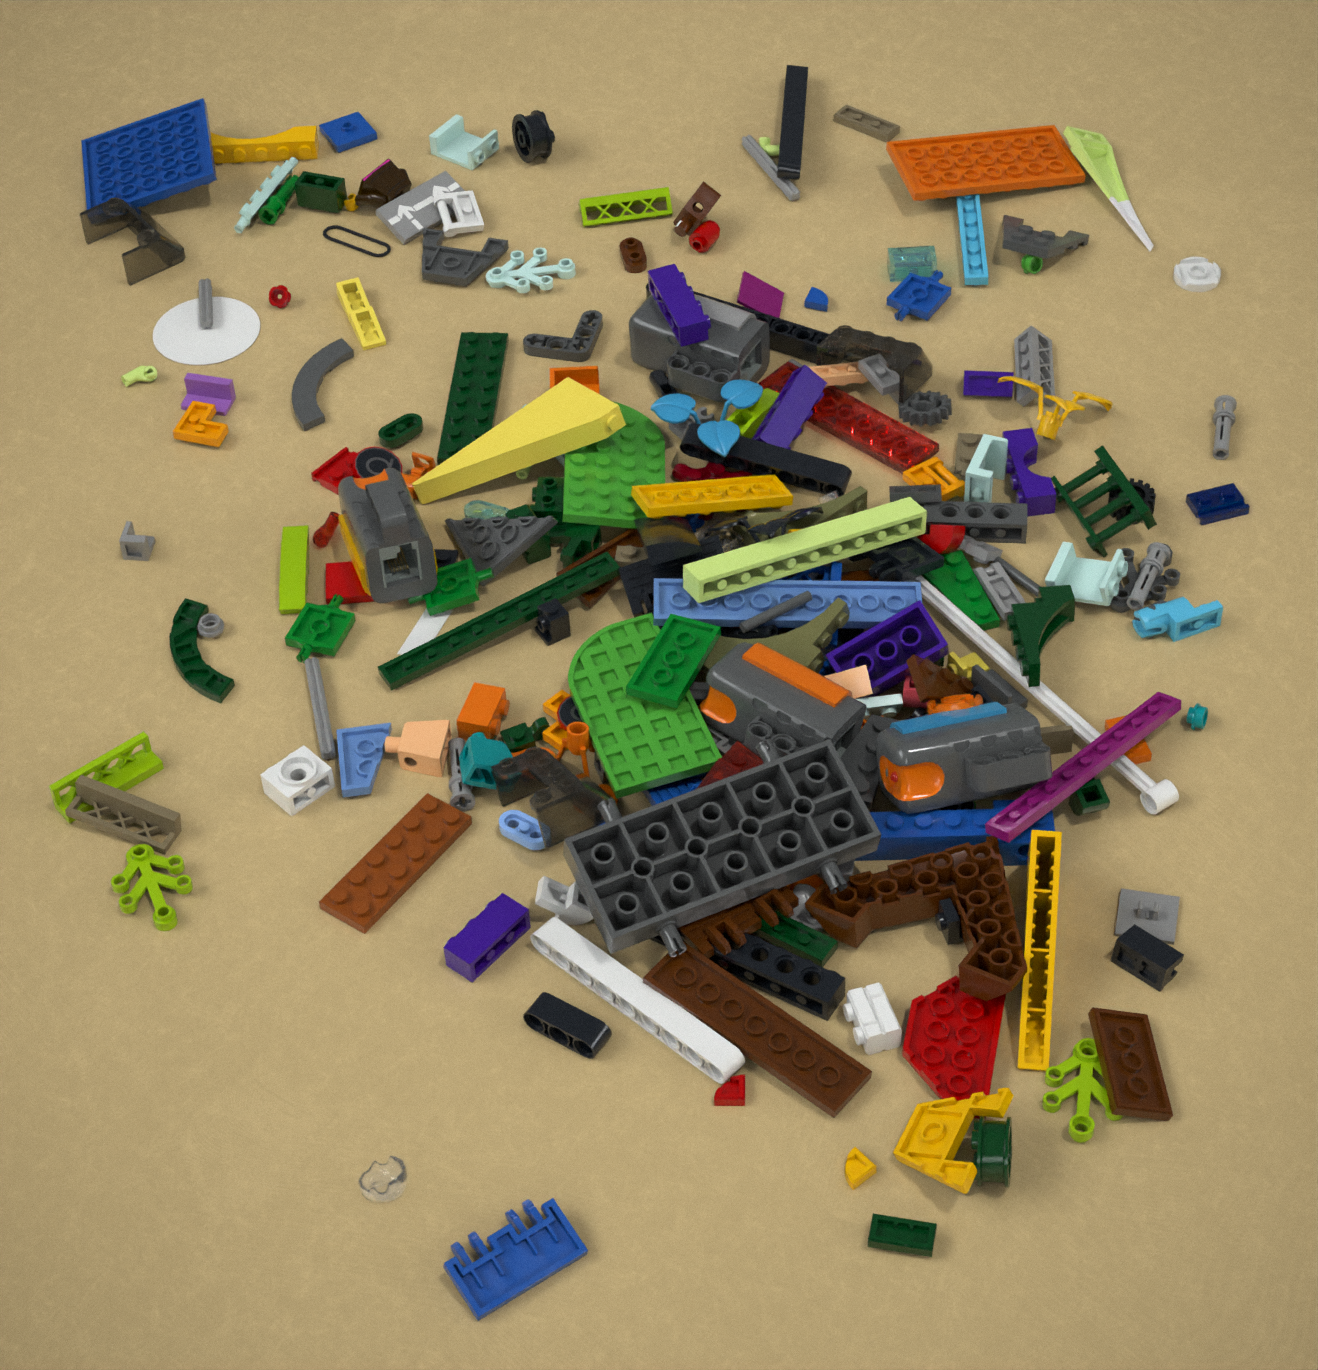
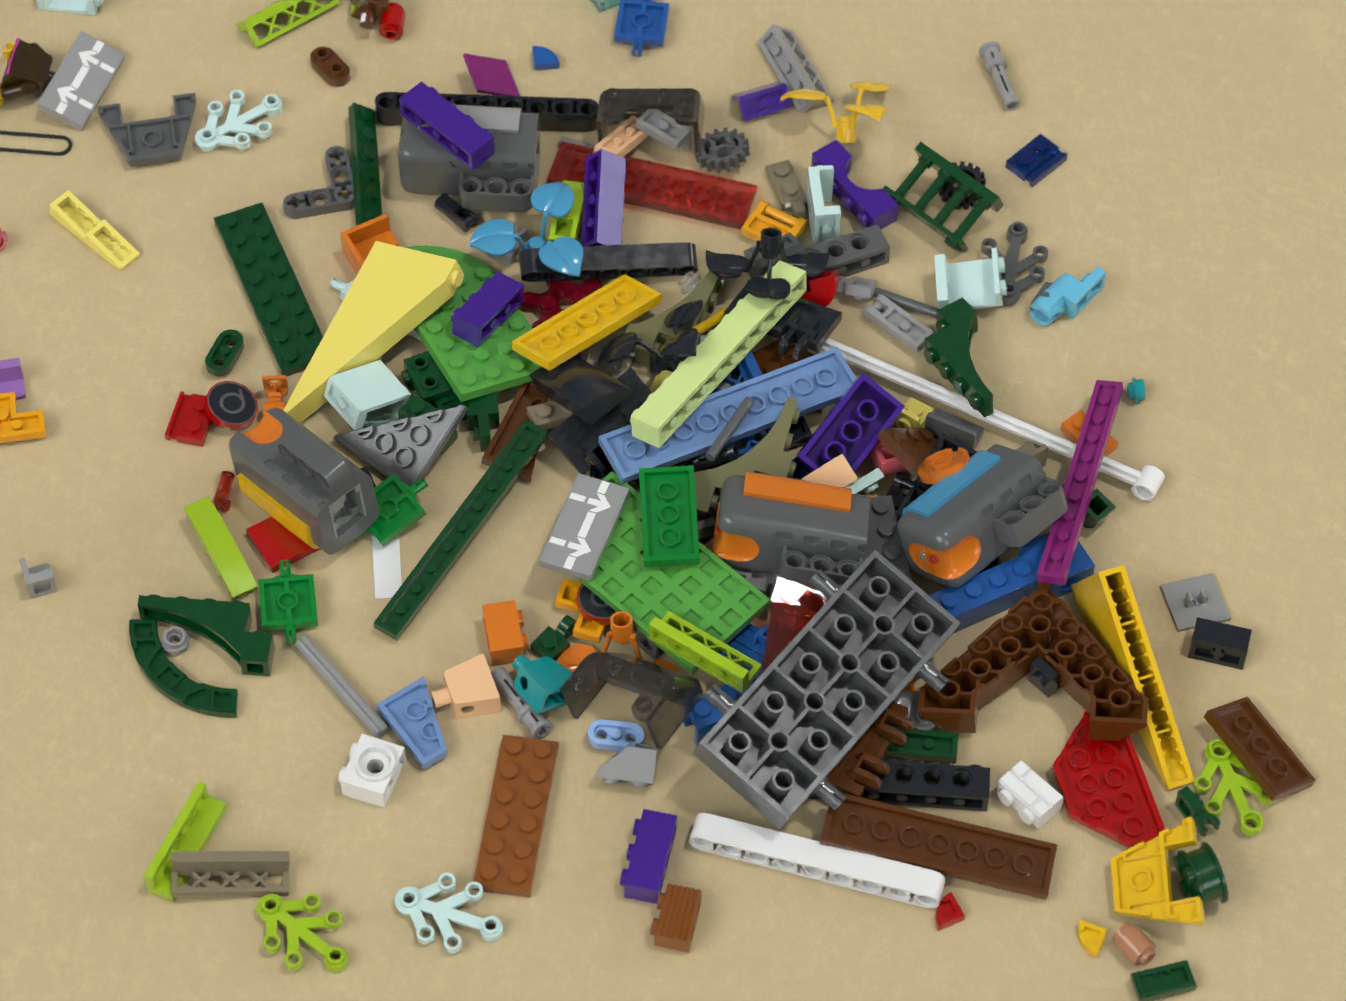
camera: 30 degrees left, 10 degrees up
dark grey tile [292,338,354,431] -> none
white plate [433,190,484,237] -> none
black beam [523,992,612,1059] -> none
black brick [535,598,571,646] -> none
white brick [535,876,593,925] -> none
green wing [922,550,1000,631] -> none
light grey pin [1126,542,1171,610] -> none
none -> dark green arch [137,594,275,676]
none -> light aqua panel [324,360,411,431]
none -> dark green plate [348,102,382,226]
none -> light aqua plant [395,873,504,954]
none -> dark purple brick [451,272,524,347]
none -> light grey tile [539,473,630,581]
none -> light grey slope [596,742,659,787]
none -> lime fence [649,611,762,693]
none -> dark orange brick [650,883,702,953]
none -> black plant [705,228,830,300]
none -> nougat brick [1112,922,1156,966]
none -> dark green plate [1175,786,1220,837]

